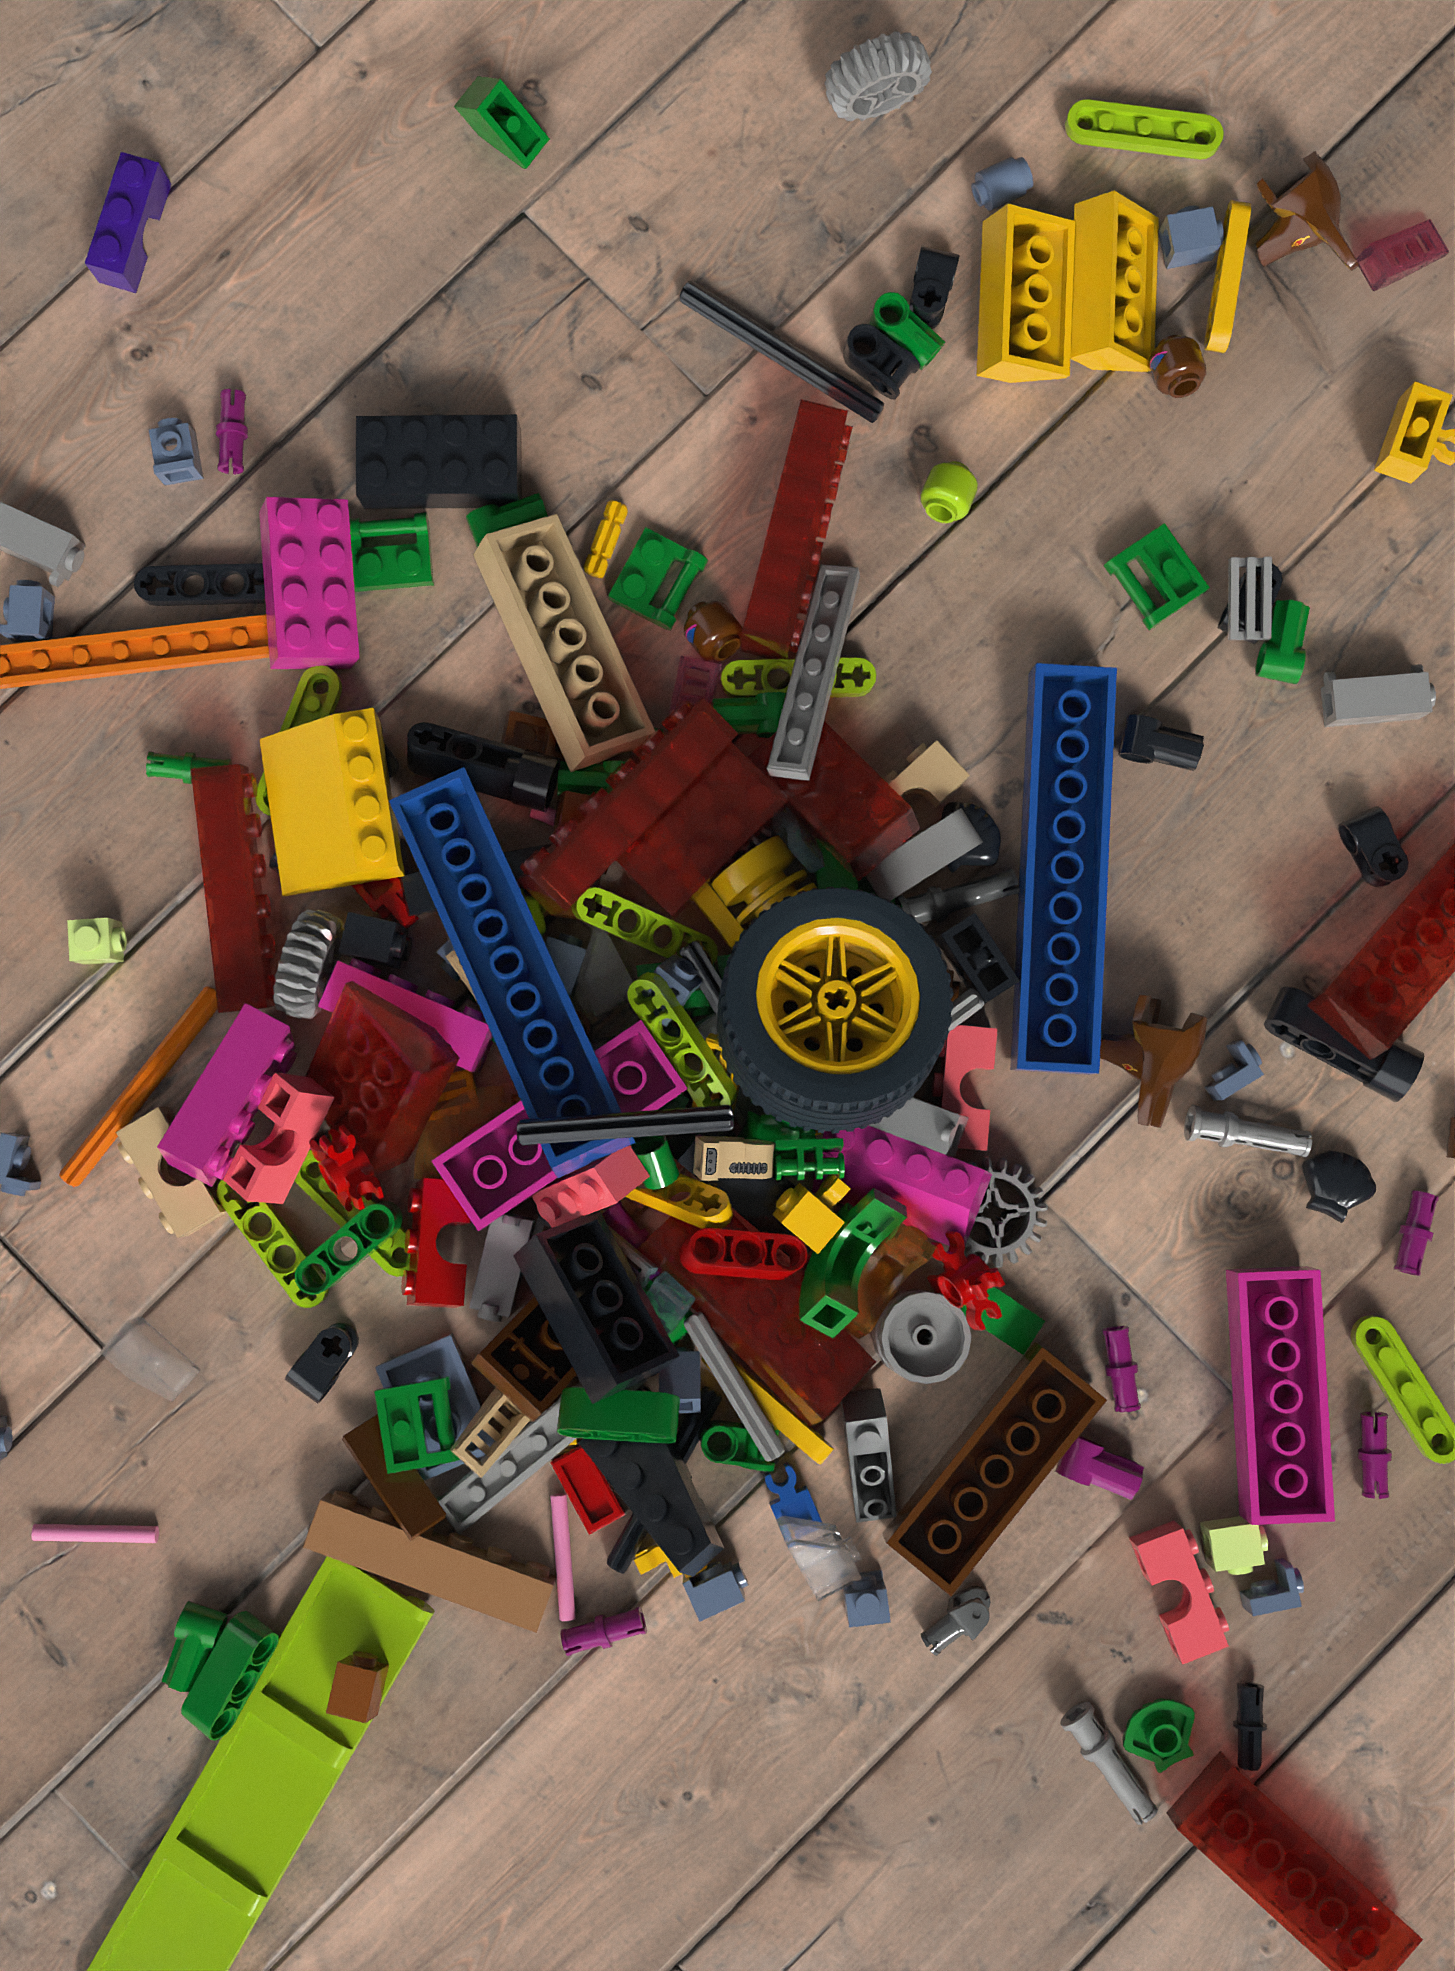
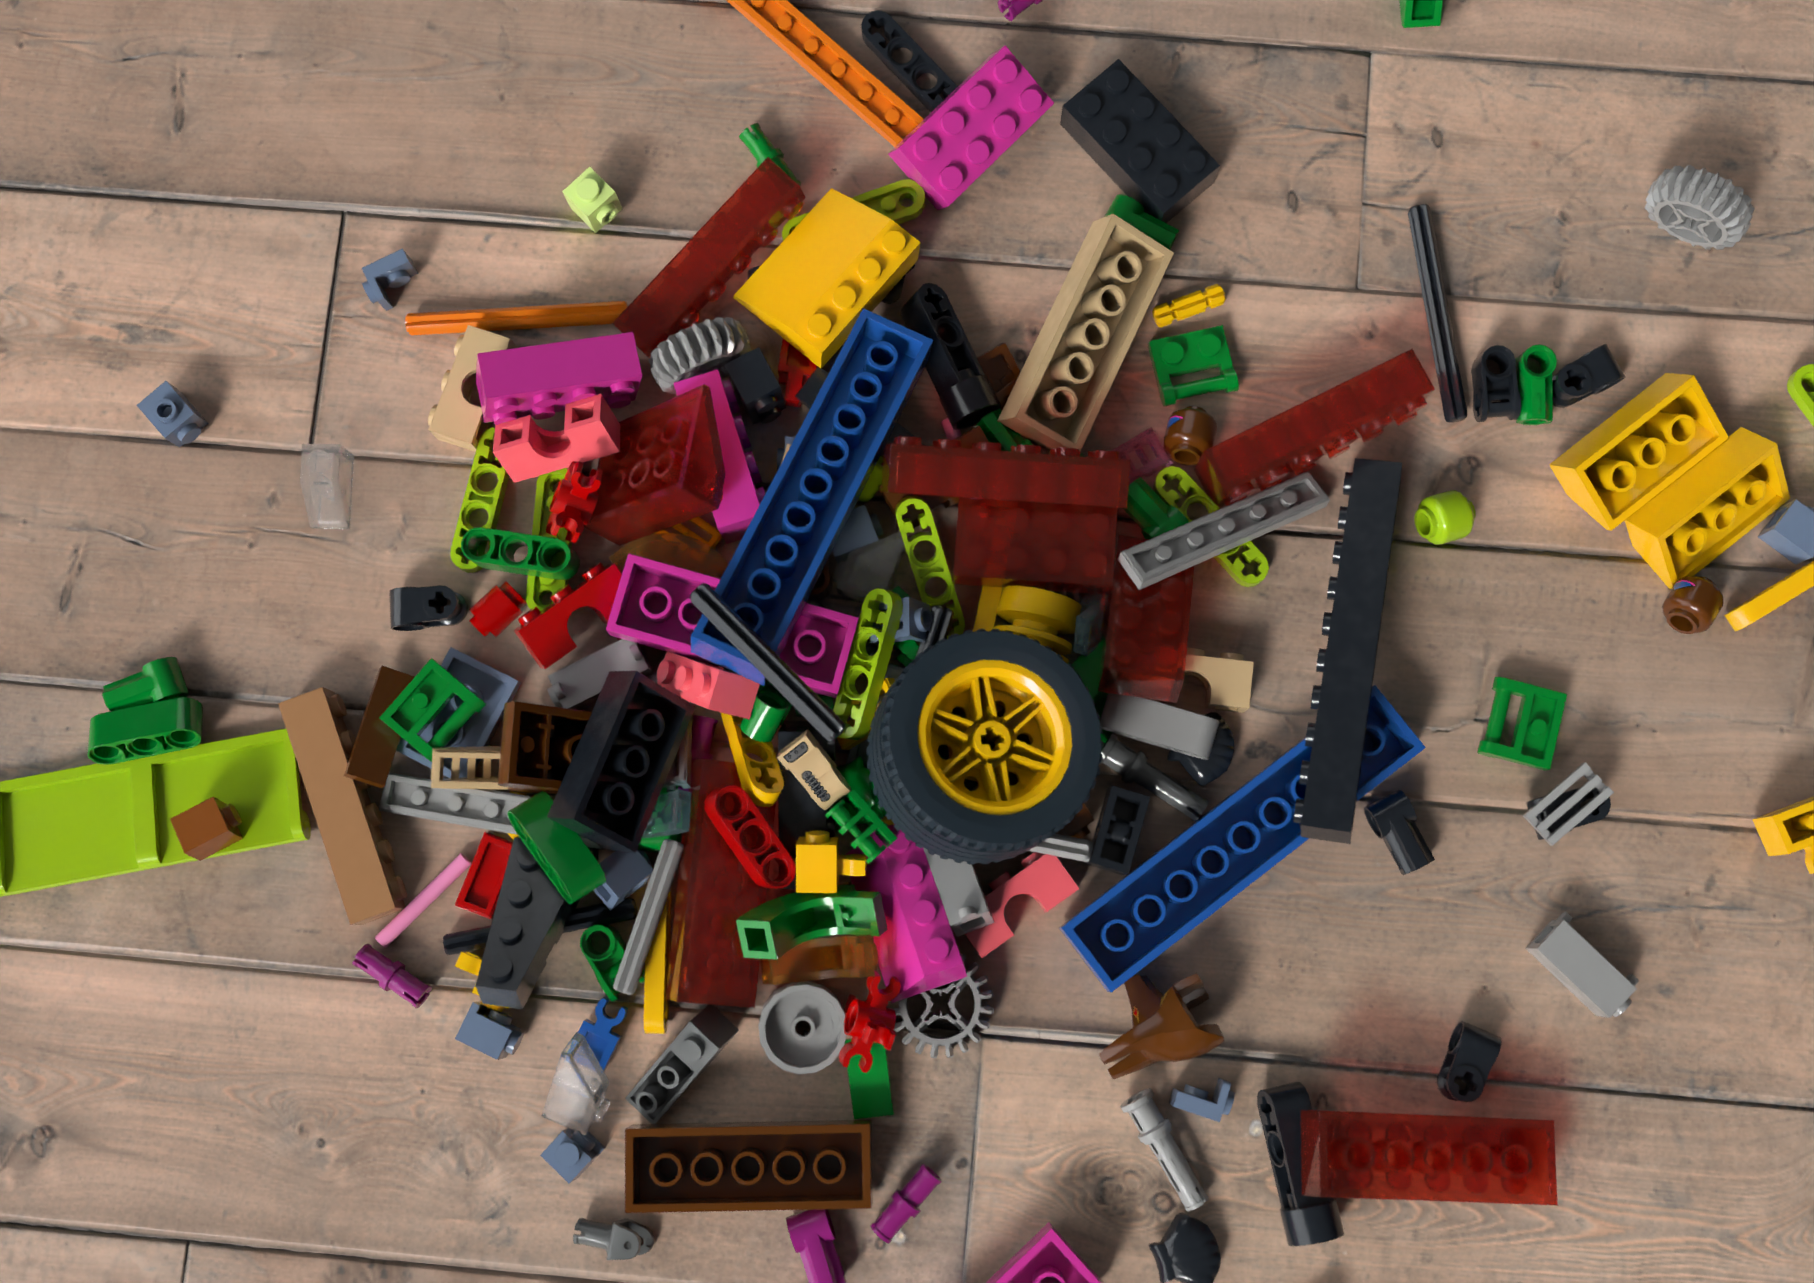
camera: 60 degrees right, 5 degrees down
bright pink bar [31,1524,159,1543] -> none
green plate [349,512,434,592] -> none
sand blue brick [971,157,1033,211] -> none
green piece [1255,599,1310,684] -> none
none -> red brick [469,581,527,637]
none -> black brick [1294,458,1402,844]

